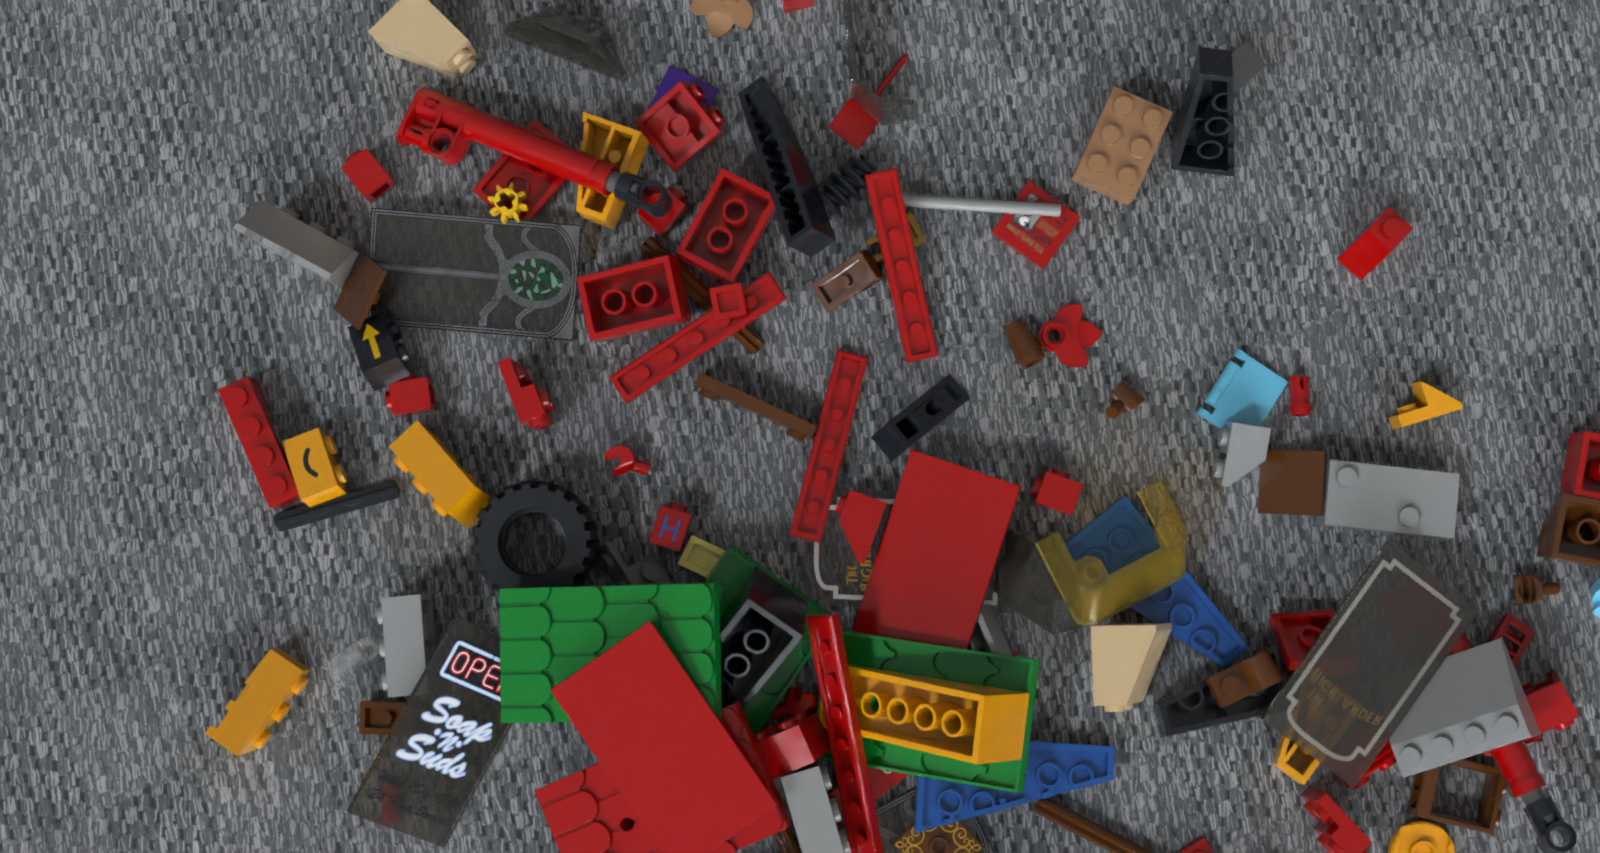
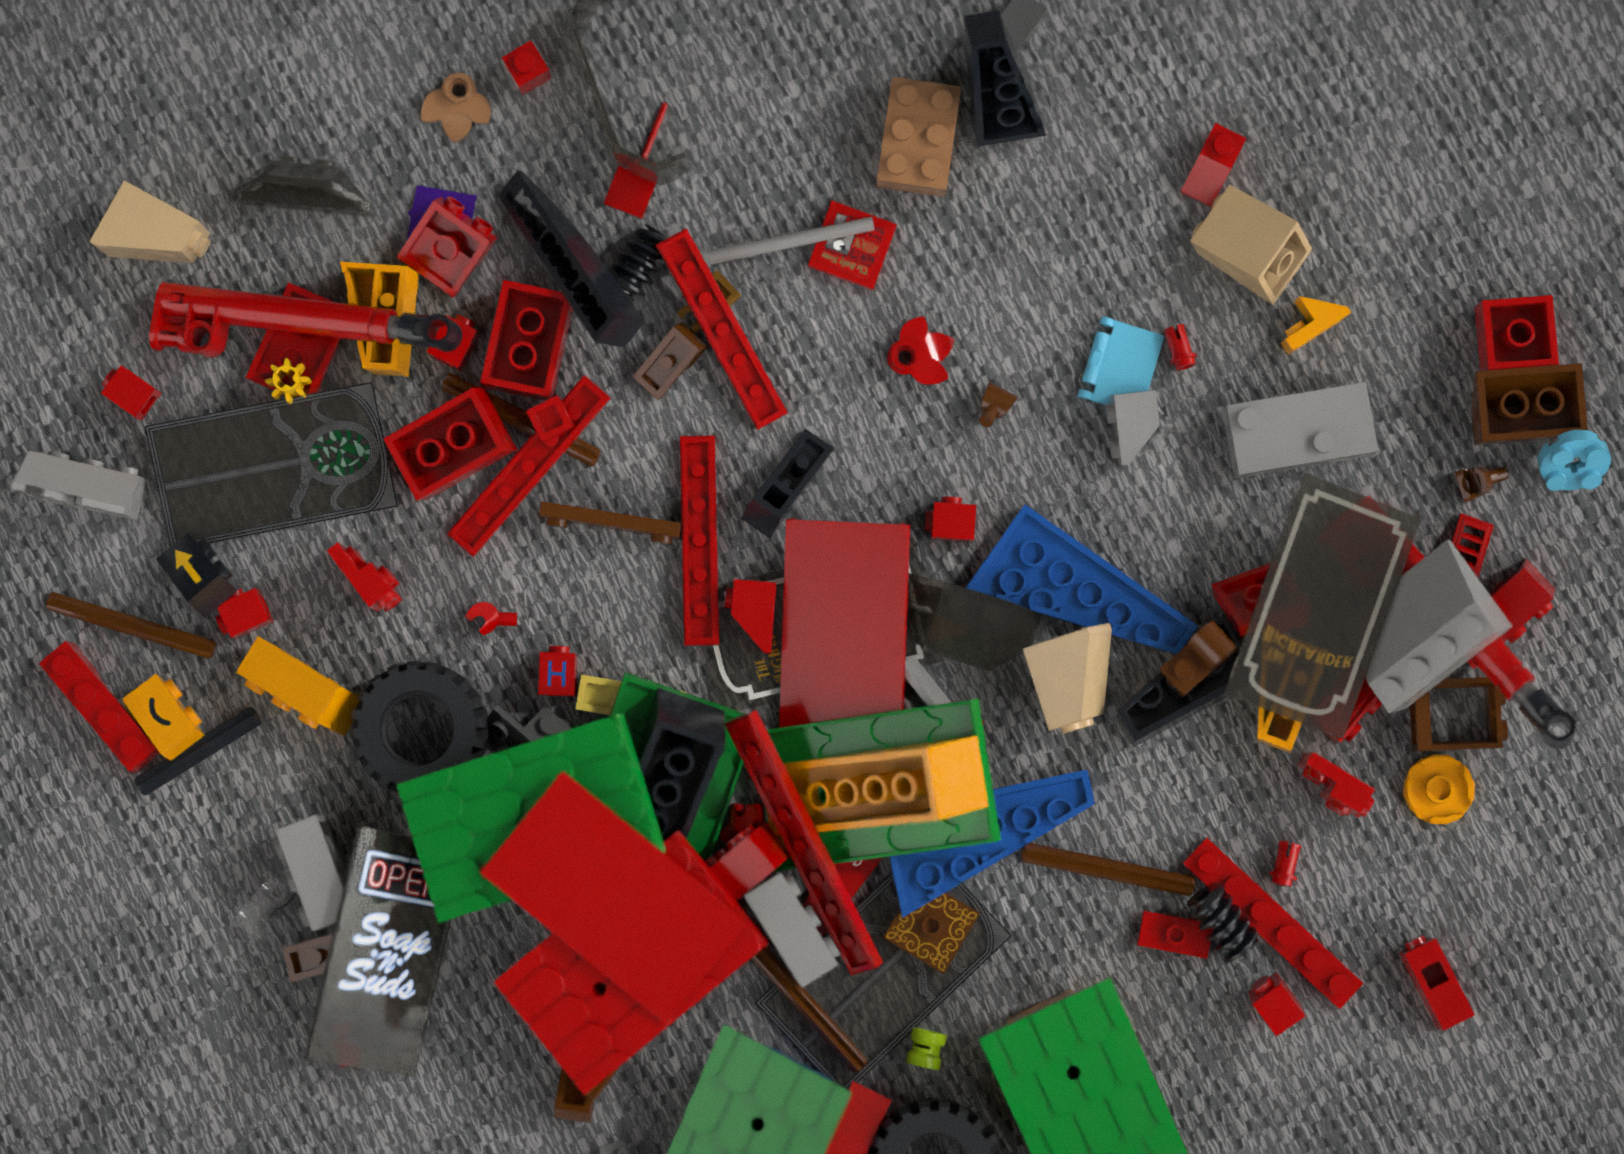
camera: 15 degrees left, 0 degrees up
light orange wedge [205,648,310,756] -> none
reddish brown piece [333,252,388,330] -> none
reddish brown cone [1004,319,1046,369] -> none
clear yellow windscreen [1035,479,1188,626] -> none
reddish brown piece [1258,449,1326,516] -> none
none -> reddish brown axle [46,592,216,659]
none -> tan slope [1190,184,1312,305]

